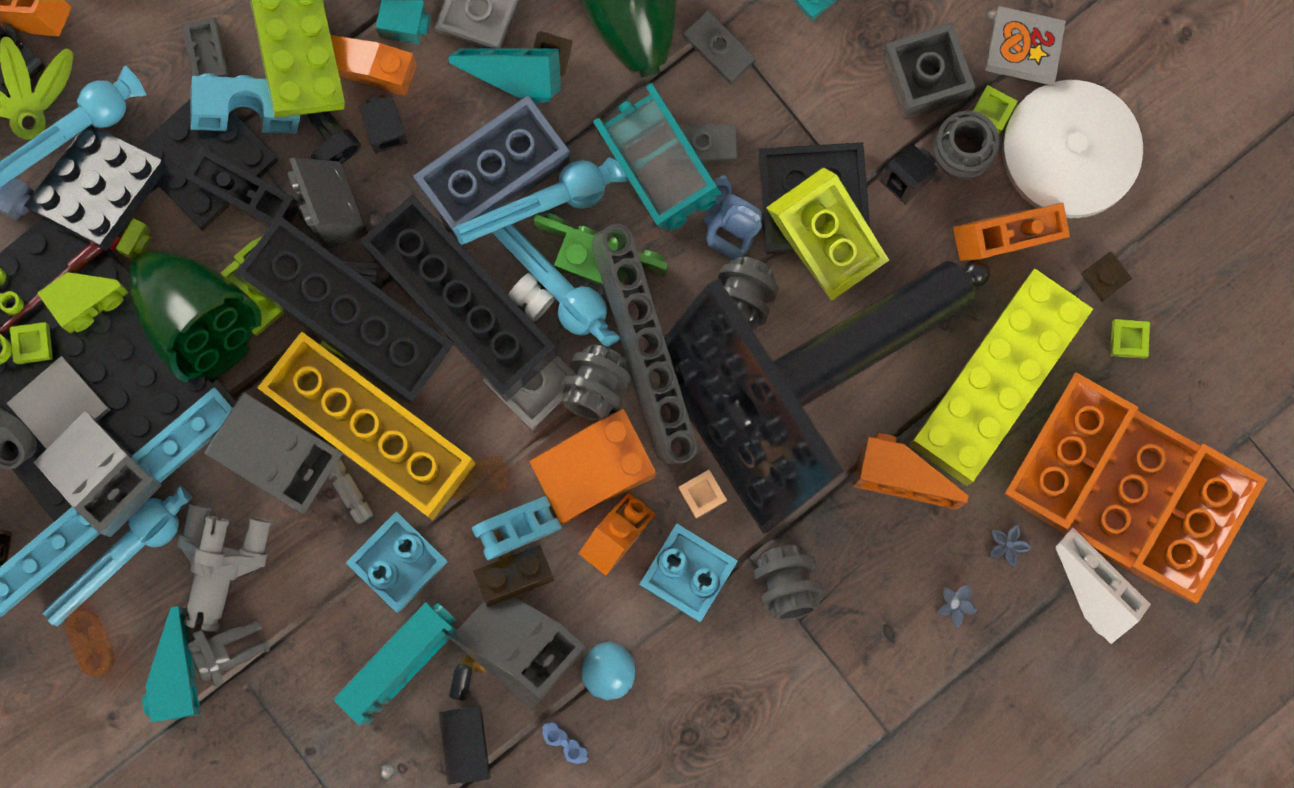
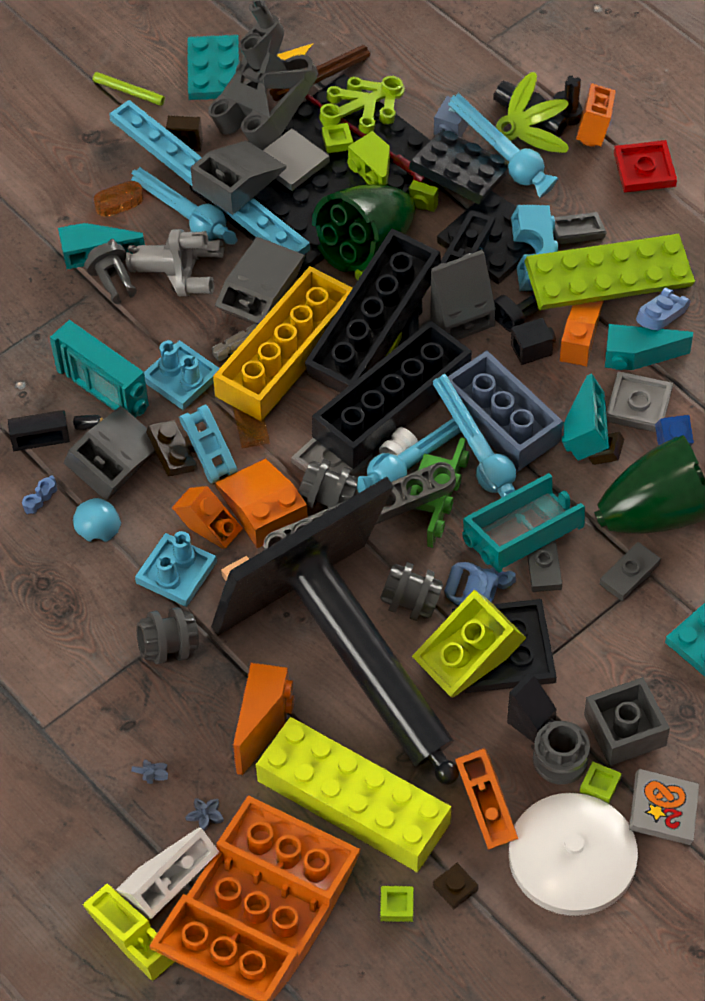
camera: 90 degrees right, 25 degrees down
none -> neon yellow slope [83,883,175,981]

